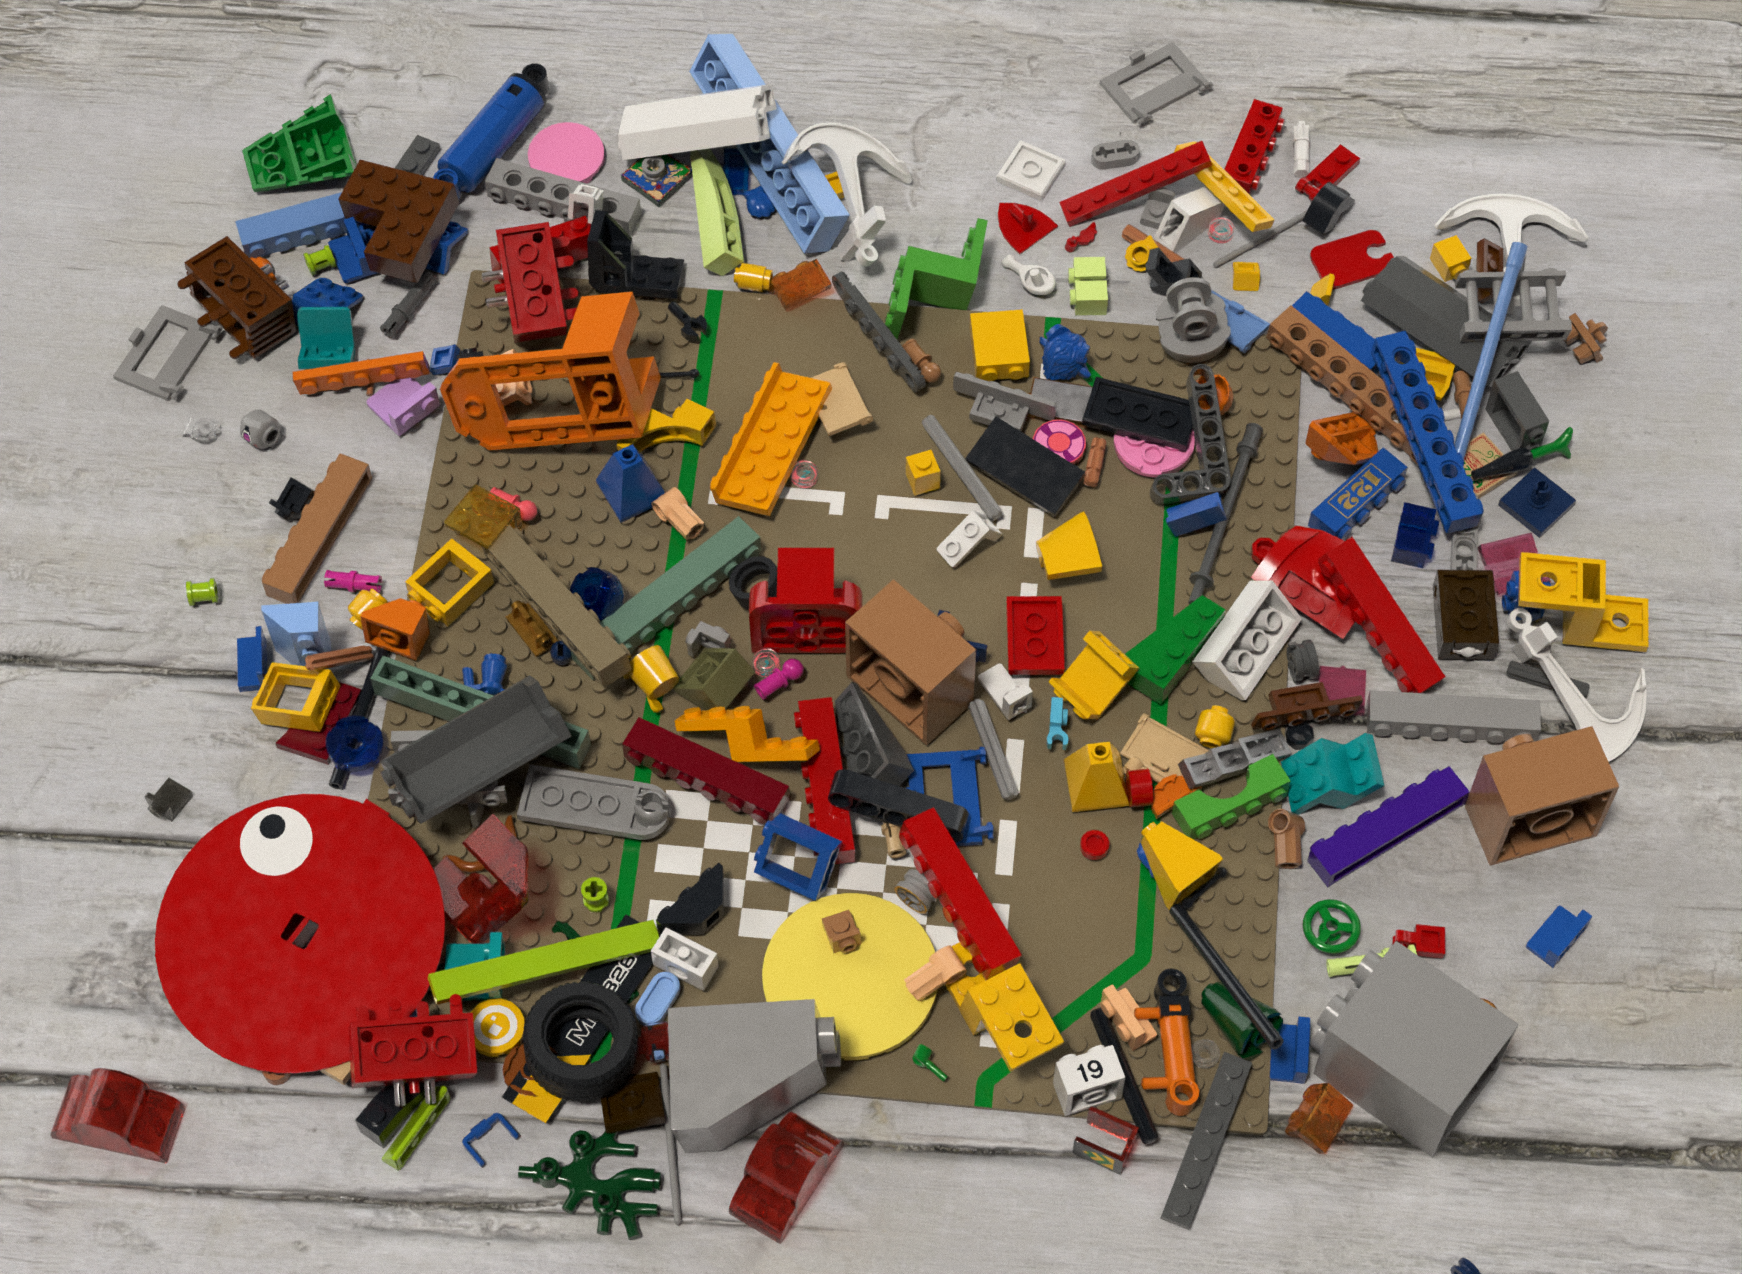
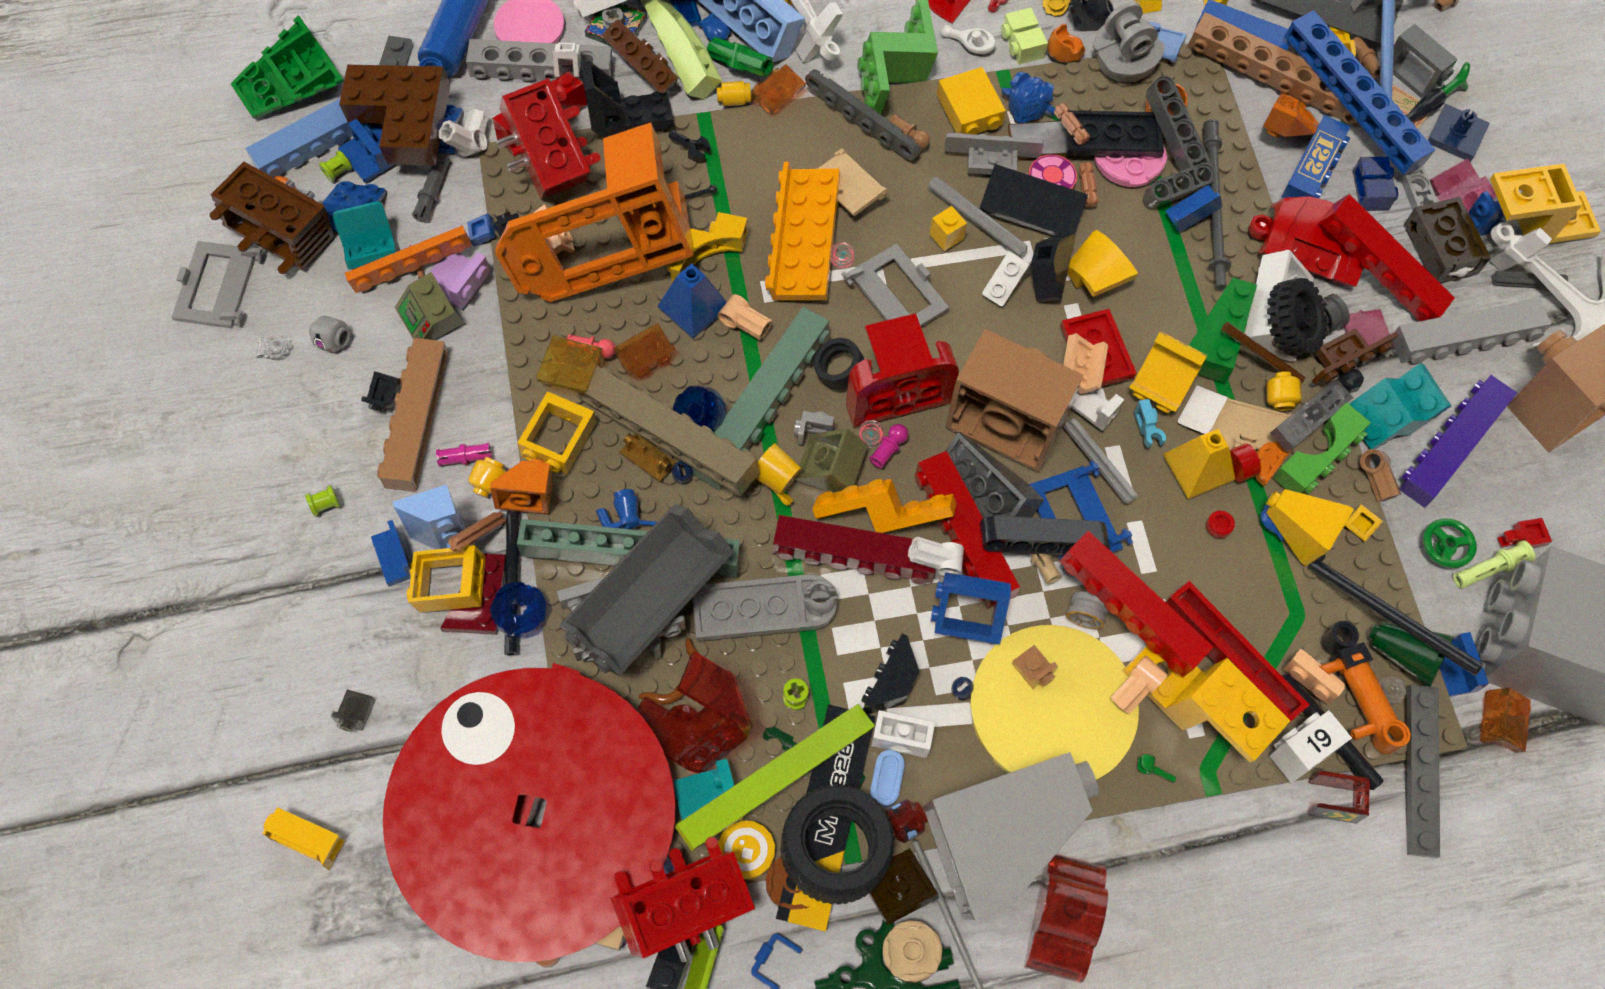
camera: 20 degrees left, 5 degrees up
none -> yellow window [262,807,345,871]
none -> olive slope [395,272,463,340]
none -> white piece [438,109,489,157]
none -> reddish brown bracket [602,19,678,95]
none -> clear orange bracket [613,323,676,377]
none -> green piece [706,37,774,77]
none -> light grey piece [841,243,949,327]
none -> tan tile [883,920,942,983]
none -> white sticker [887,702,972,727]
none -> white piece [908,537,964,582]
none -> dark blue hinge [951,677,974,701]
none -> black slope [1031,234,1076,302]
none -> orange hair [1047,24,1086,63]
none -> nougat axle [1054,103,1090,145]
none -> light nougat bracket [1063,333,1108,394]
none -> red brick [1166,580,1310,726]
none -> white sticker [1178,386,1228,434]
none -> reddish brown bar [1222,322,1305,384]
none -> black wheel [1267,278,1328,356]
none -> yellow slope [1344,504,1383,541]

